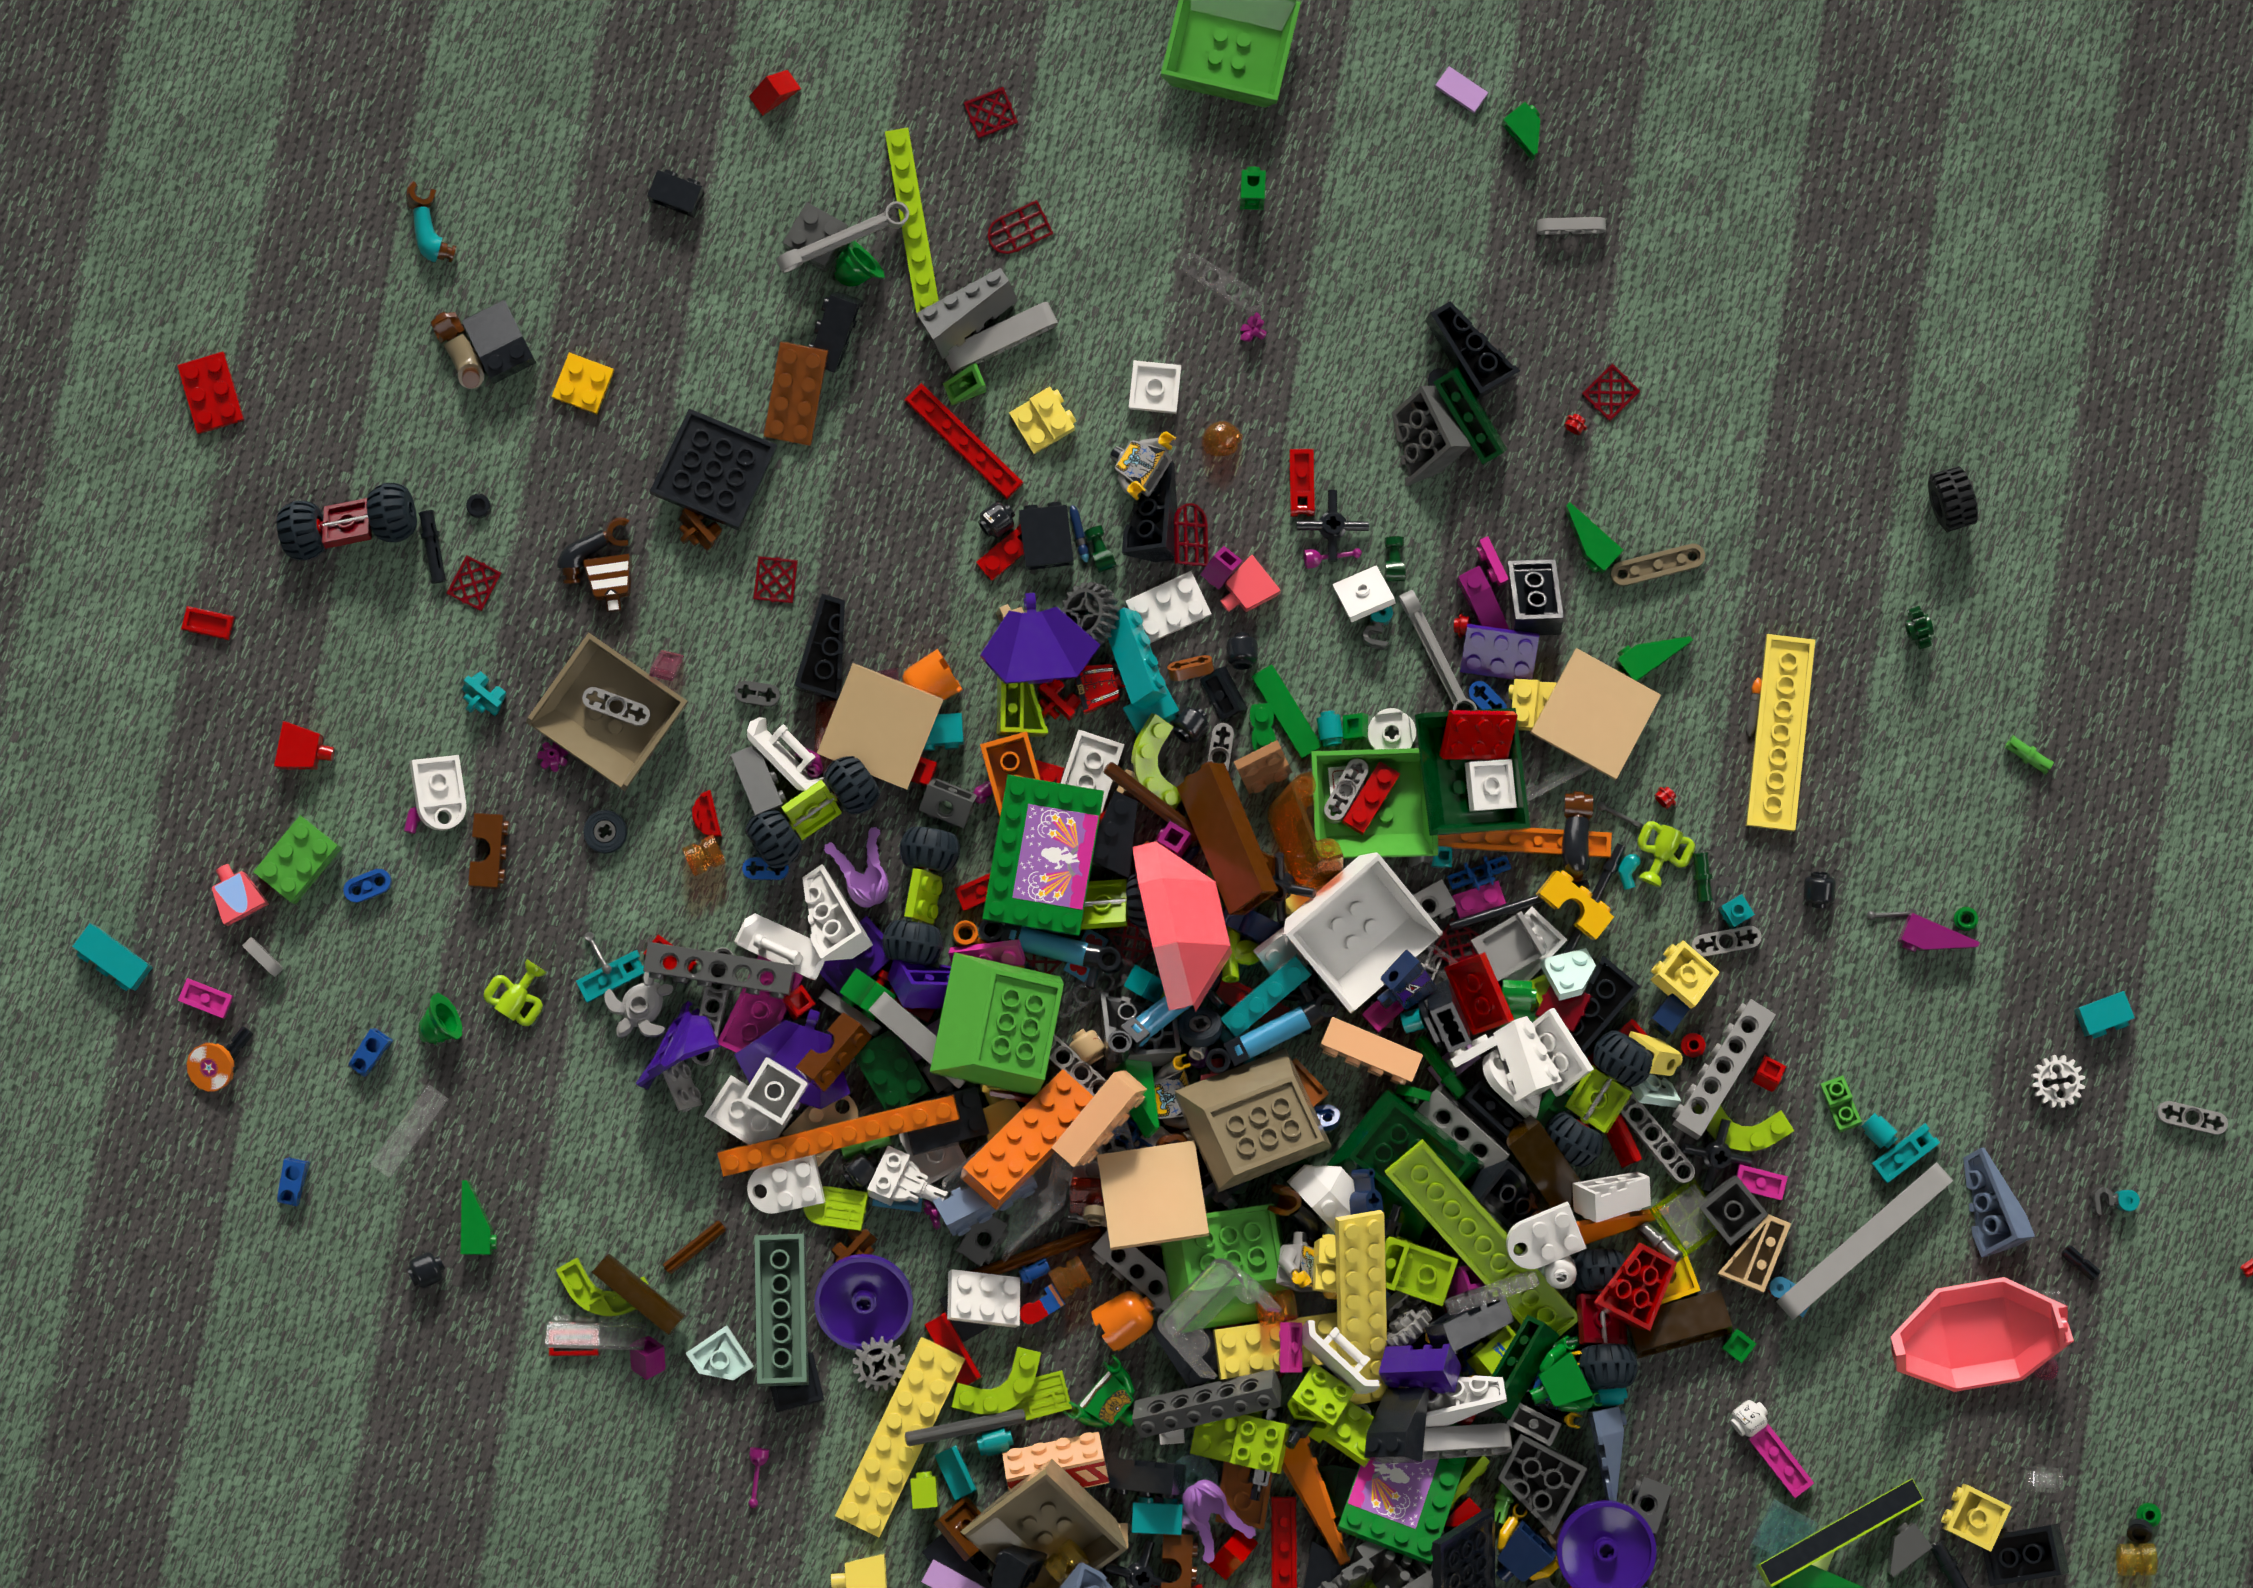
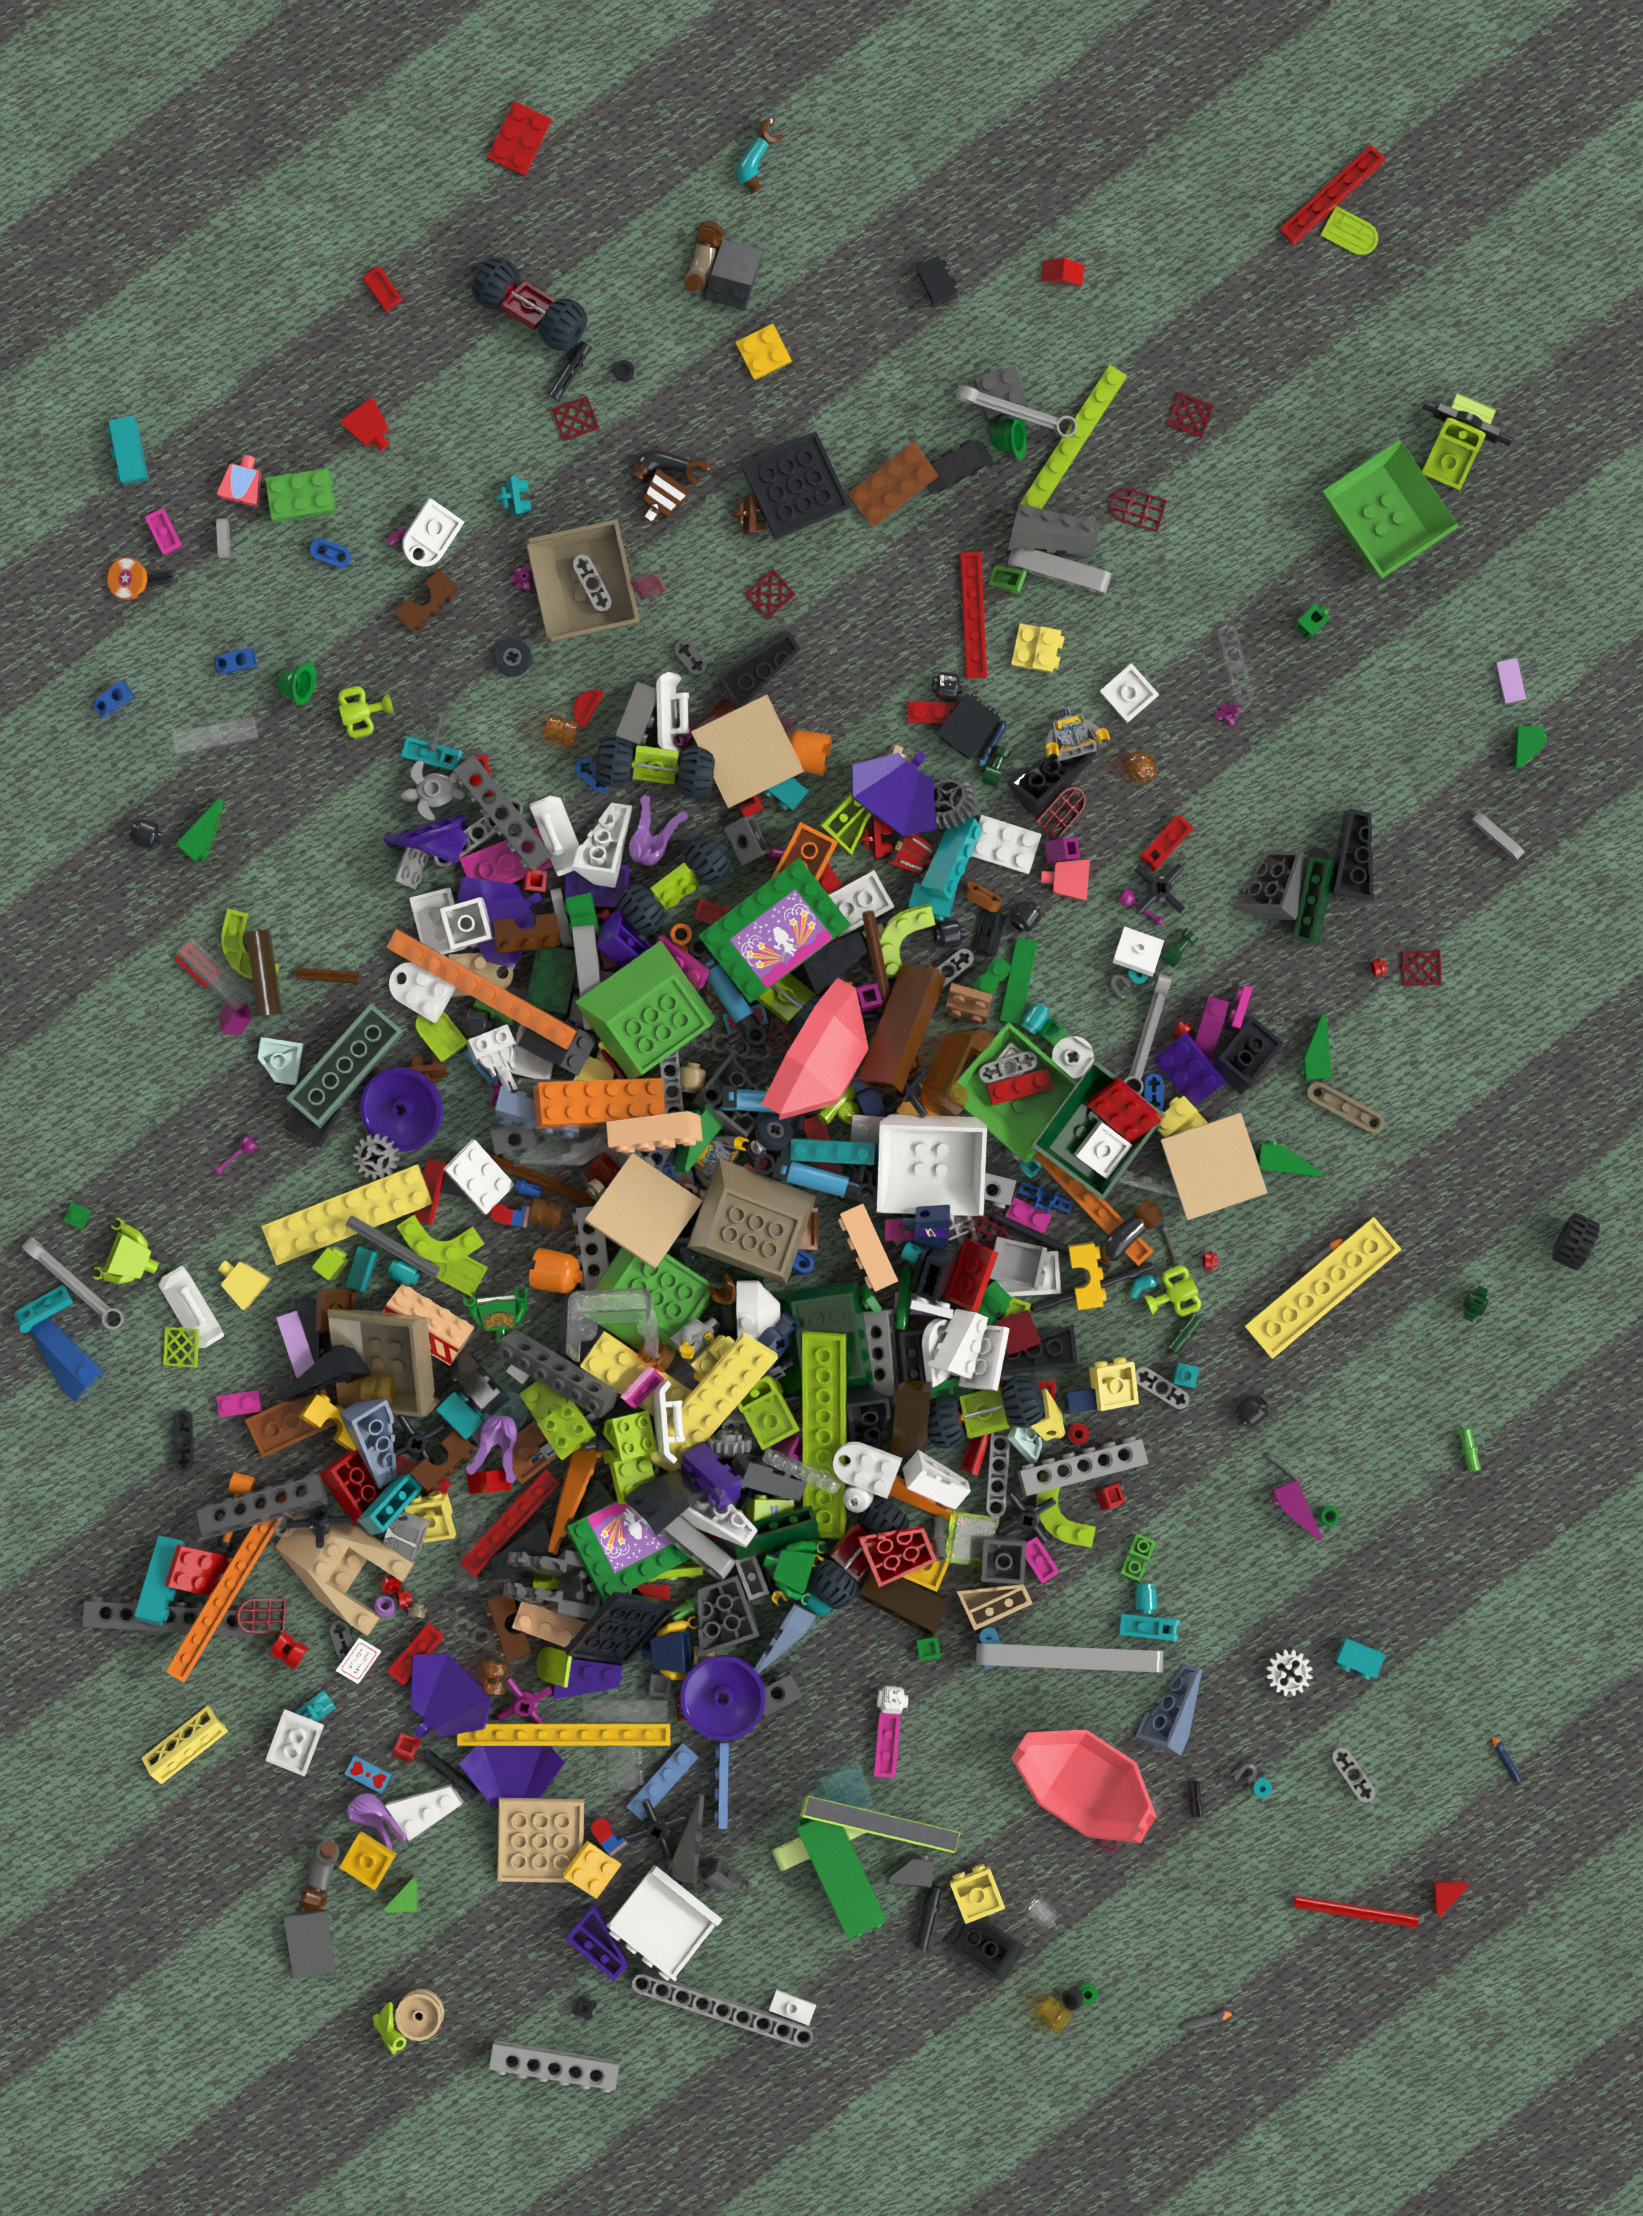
camera: 50 degrees right, 5 degrees up
teal panel [1124,965,1164,1003] -> none
light aqua plate [1540,948,1596,1001] -> none

